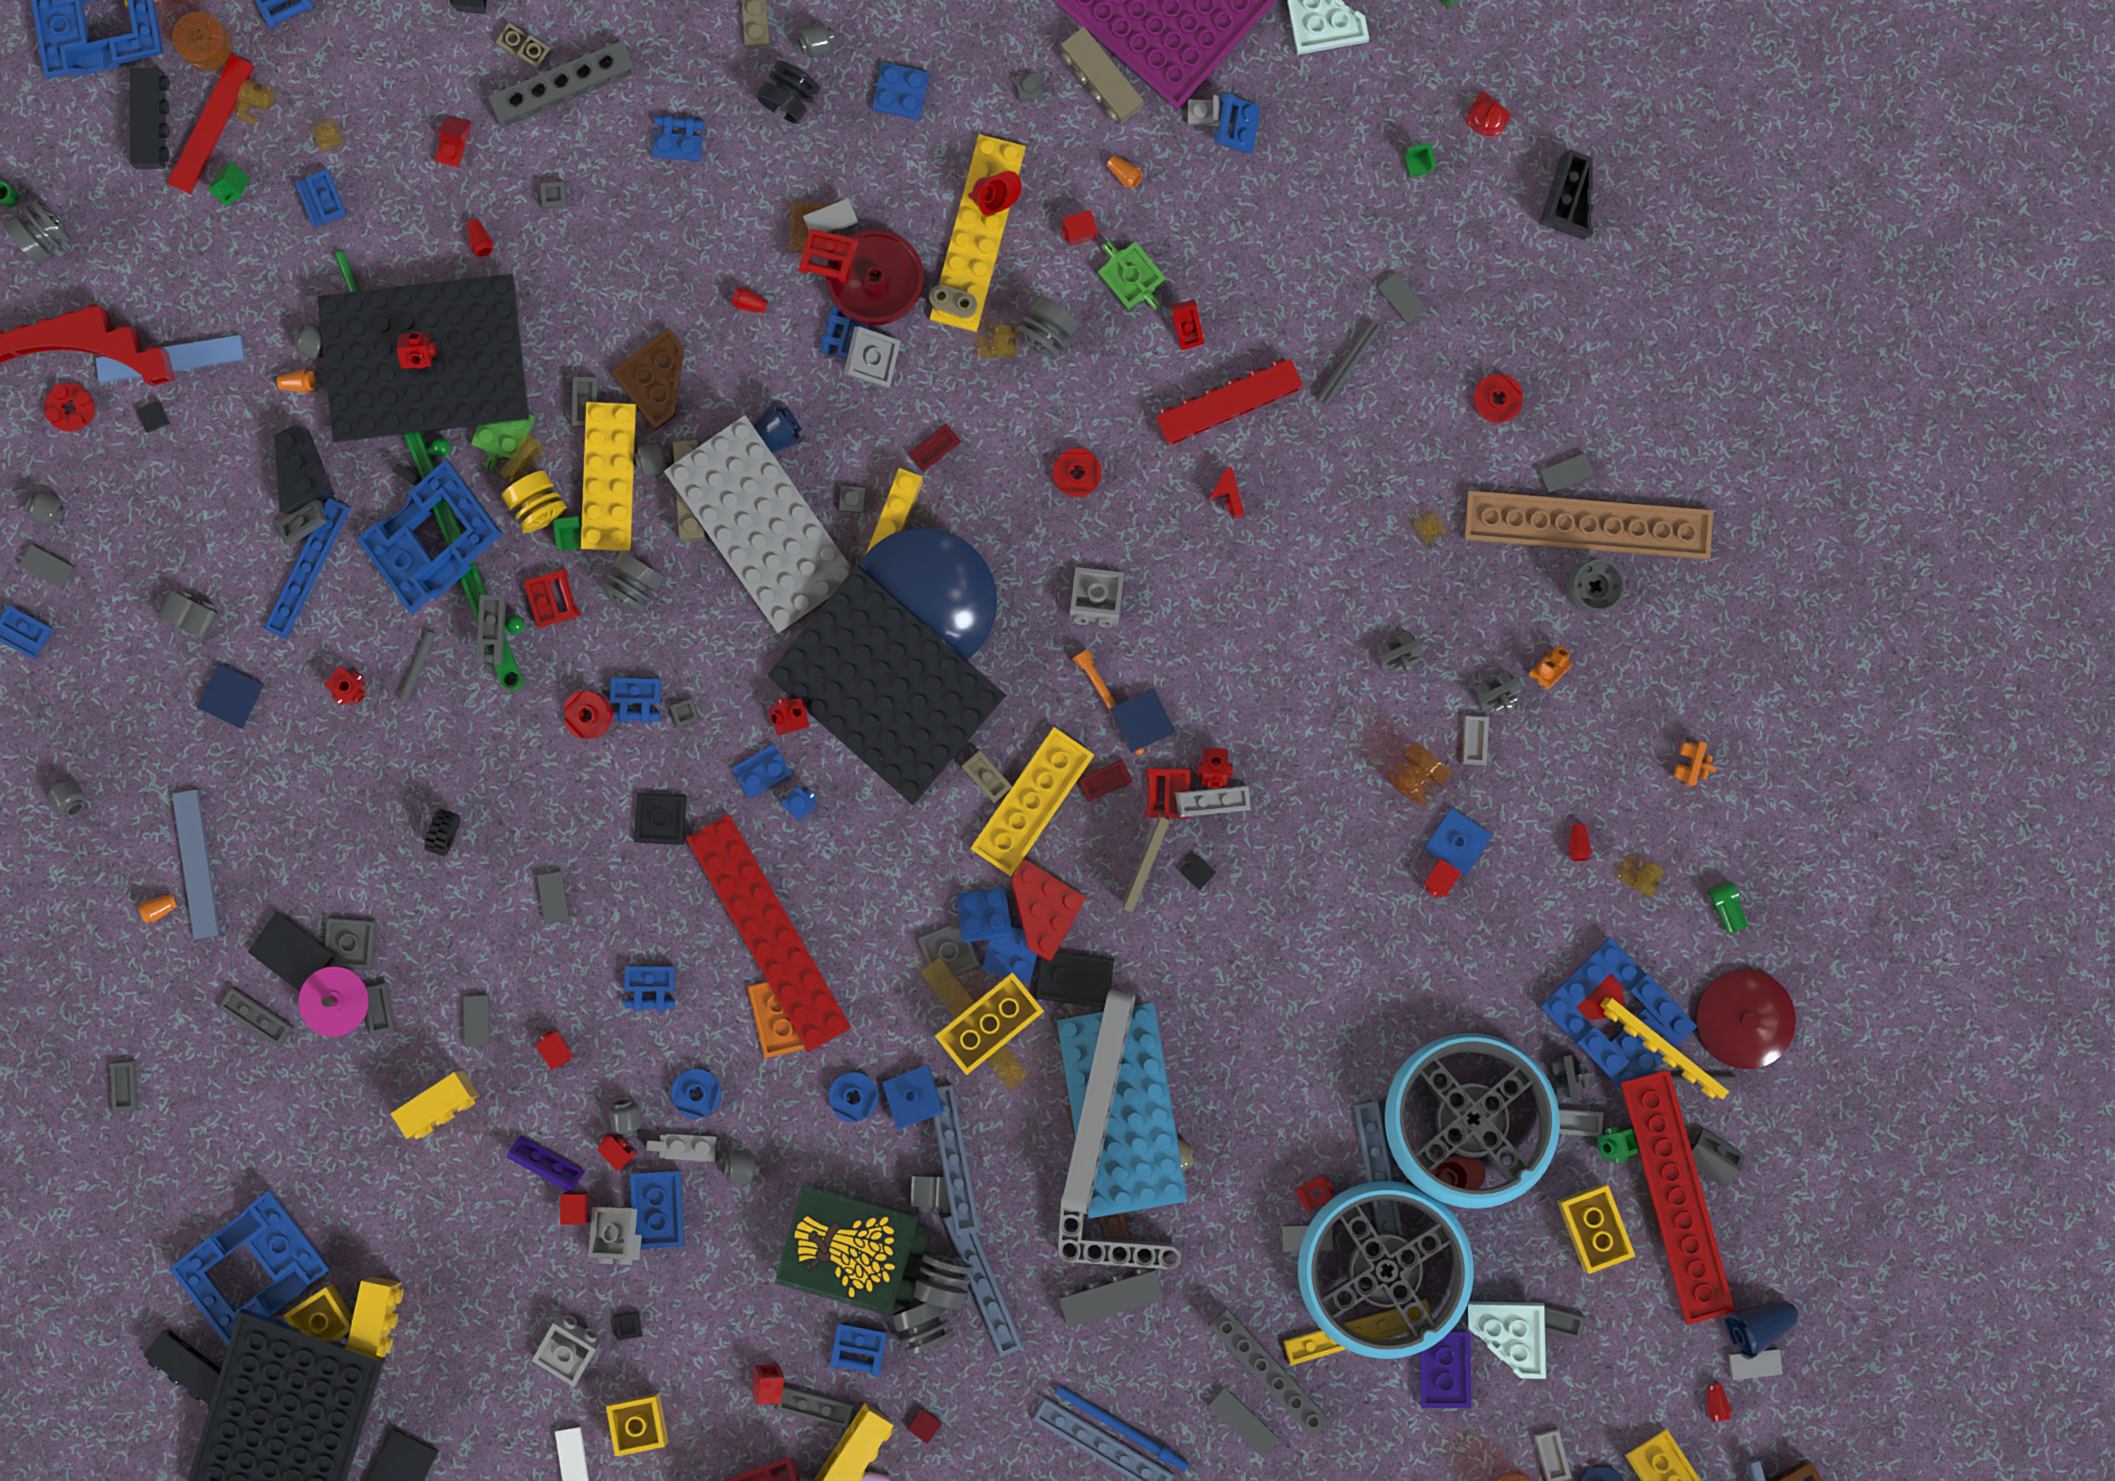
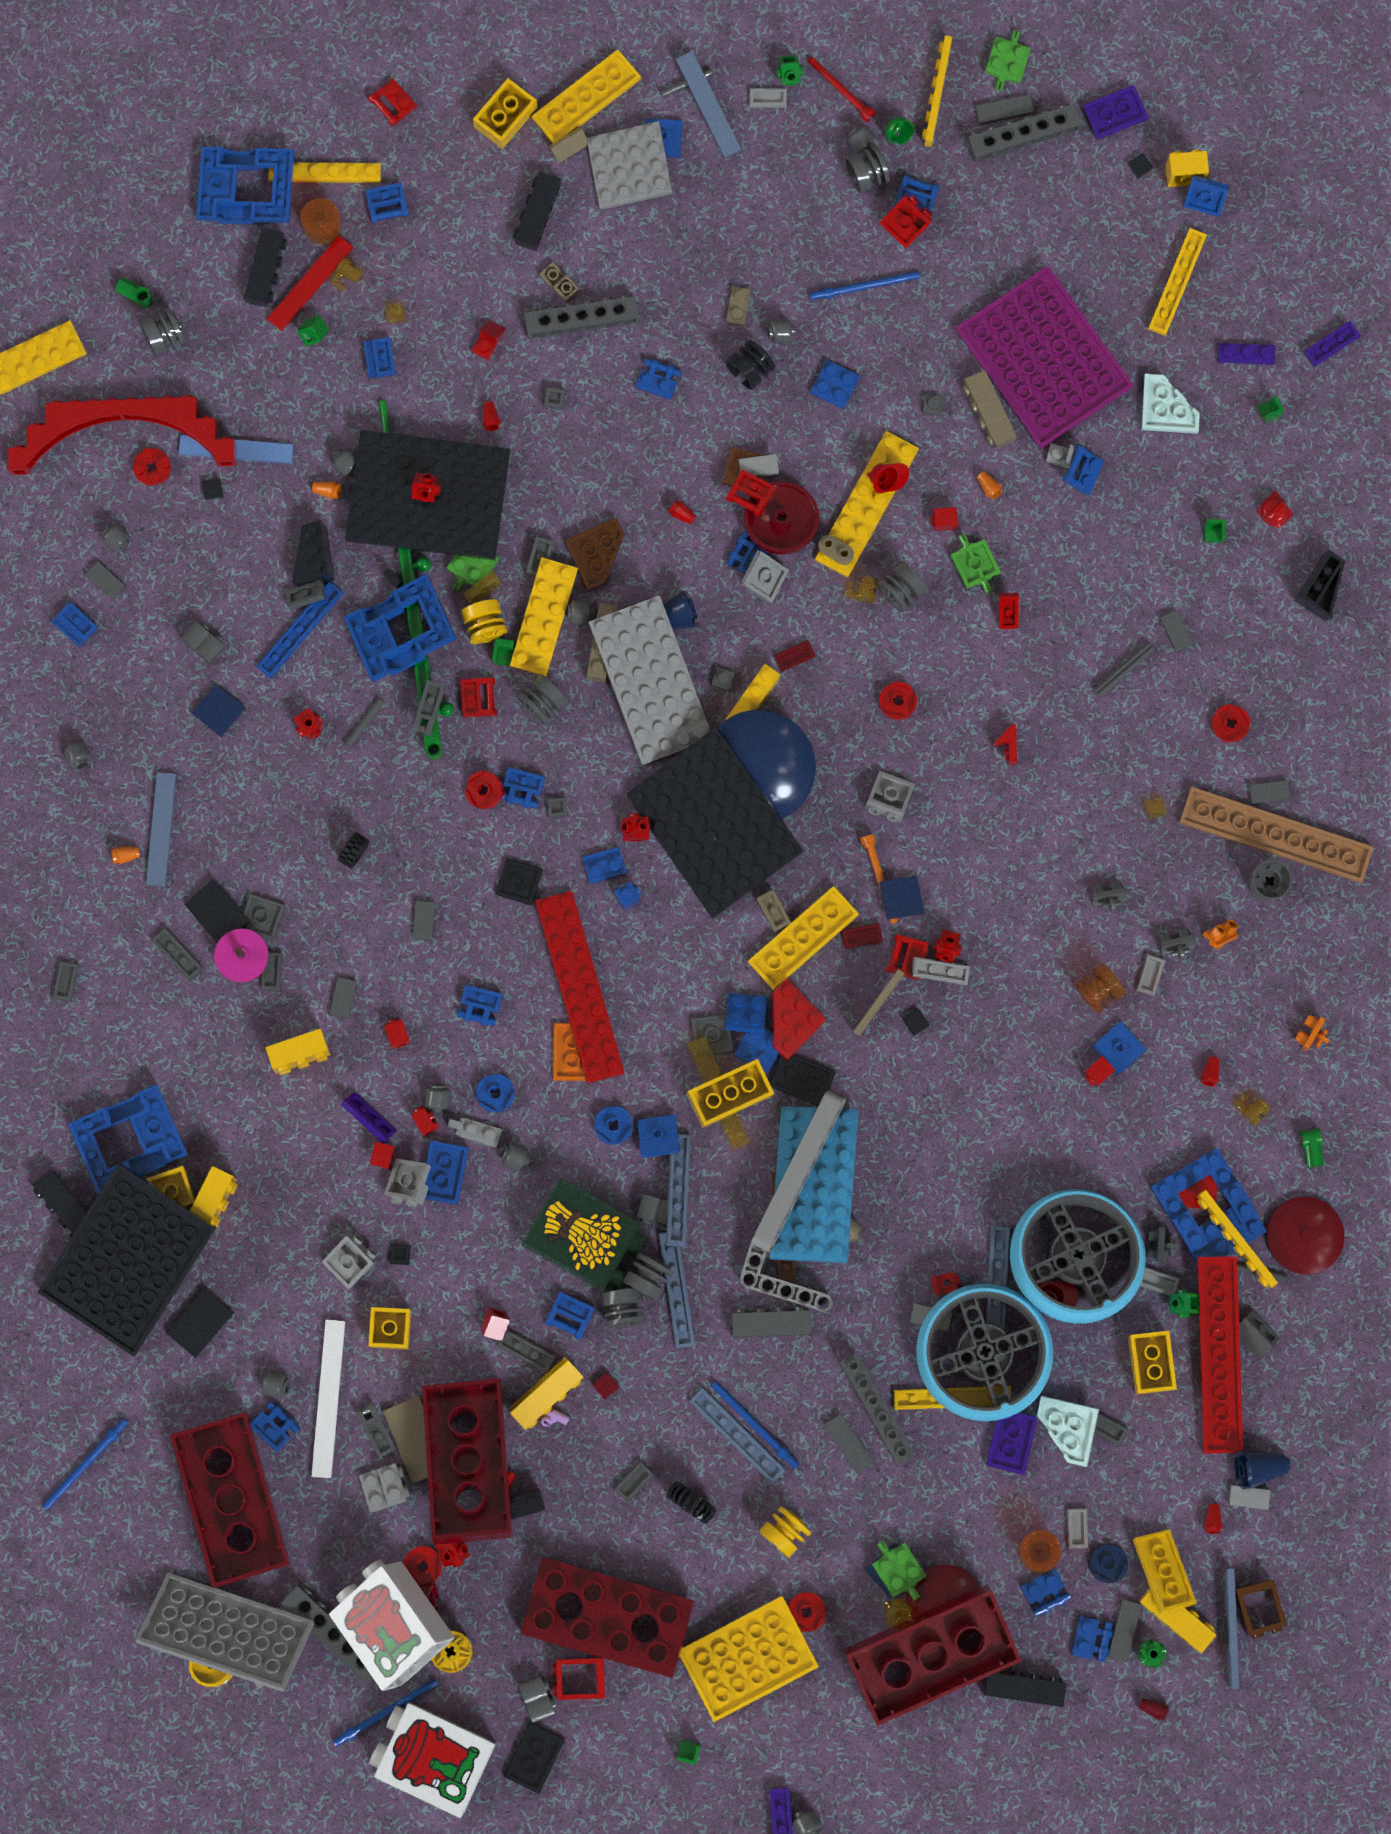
camera: 10 degrees right, 5 degrees down
red brick [1156,358,1303,447] -> none

